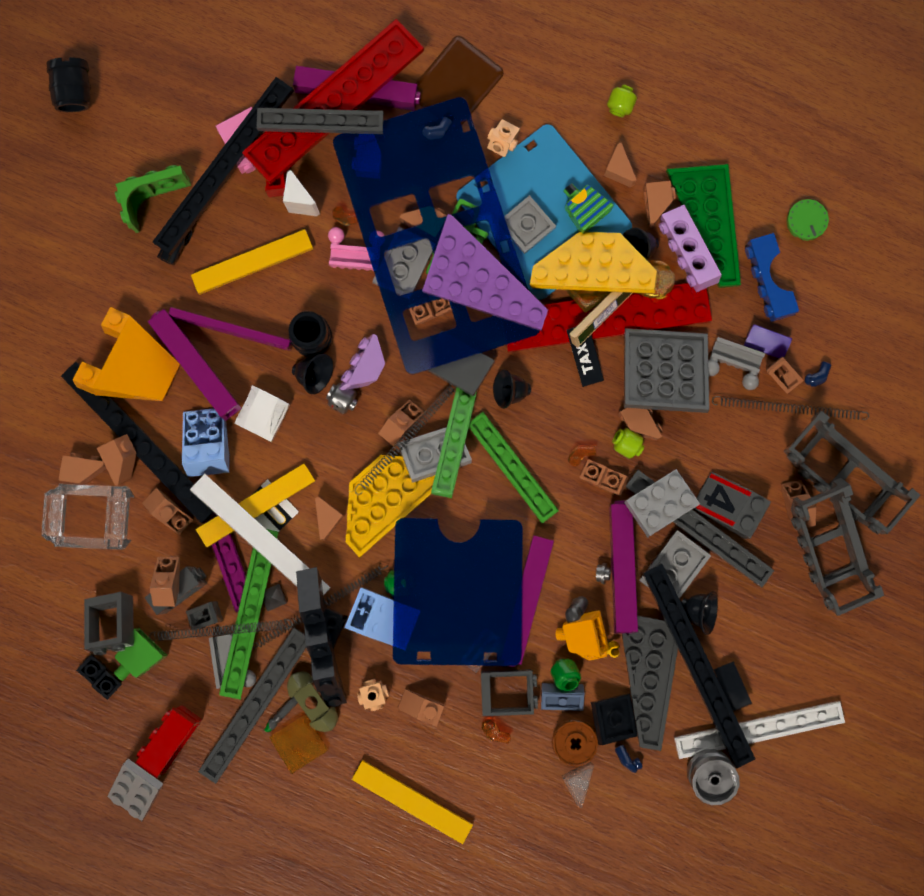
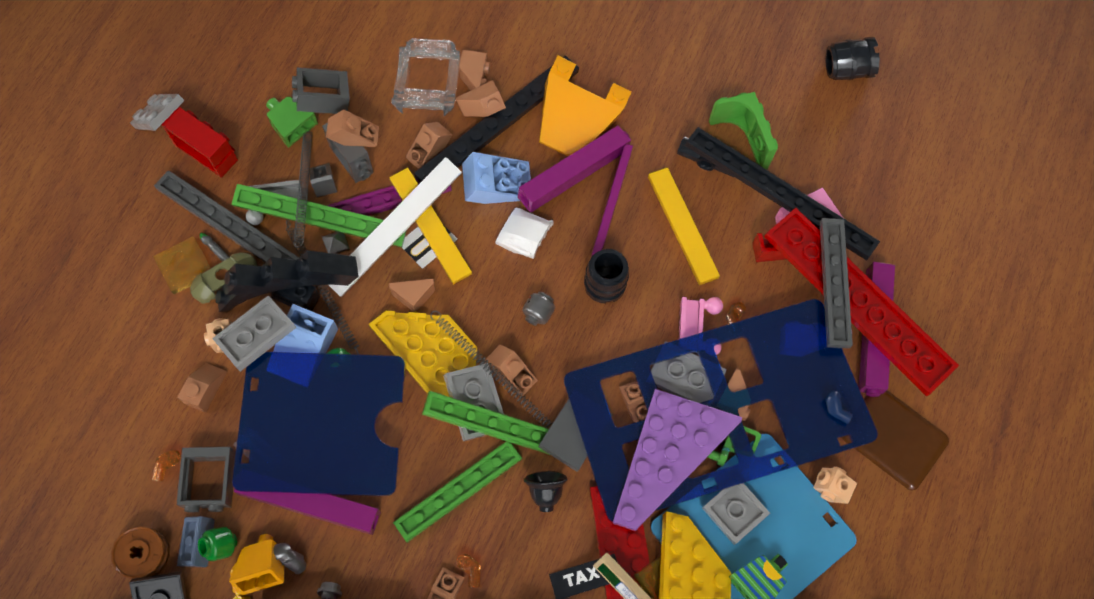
camera: 85 degrees right, 15 degrees down
black slope [76,653,122,700] -> none
white slope [283,170,320,216] -> none
black hat [292,354,333,394] -> none
lavender slope [339,334,385,390] -> none
yellow tile [351,760,473,844] -> none
clear slope [562,762,594,808] -> none
none -> light grey plate [212,296,296,372]

